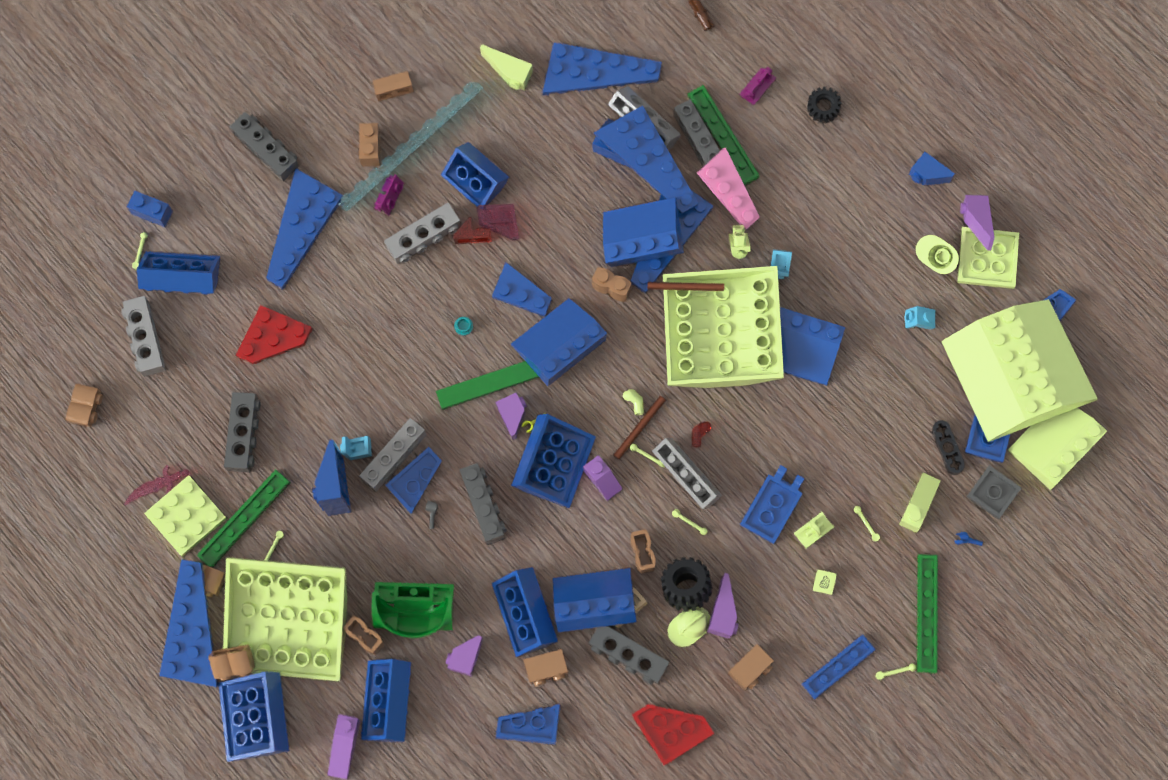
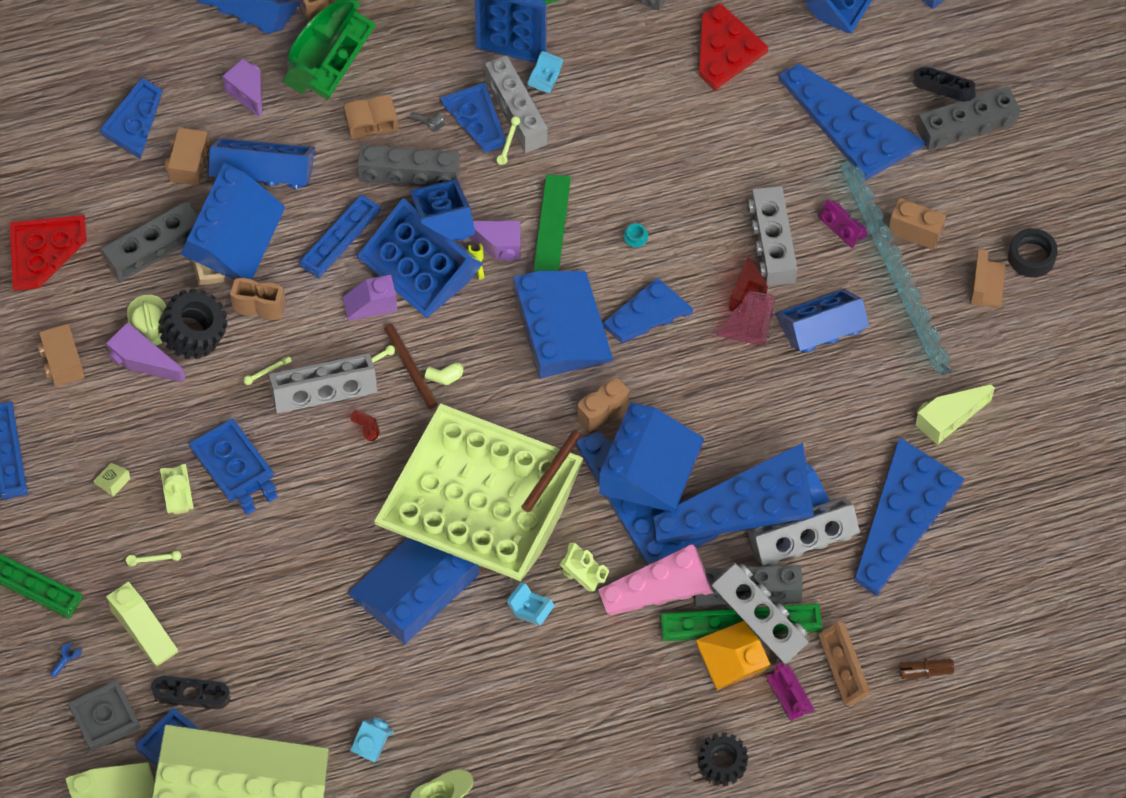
camera: 110 degrees right, 15 degrees down
none -> blue tile [299,194,381,278]
none -> medium nougat brick [343,95,398,139]
none -> blue slope [409,179,476,240]
none -> yellowish green hinge [497,116,520,165]
none -> light orange slope [695,621,770,690]
none -> light grey brick [711,563,809,664]
none -> medium nougat plate [818,622,871,706]
none -> black beam [914,67,976,101]
none -> black tyre [1008,228,1058,278]

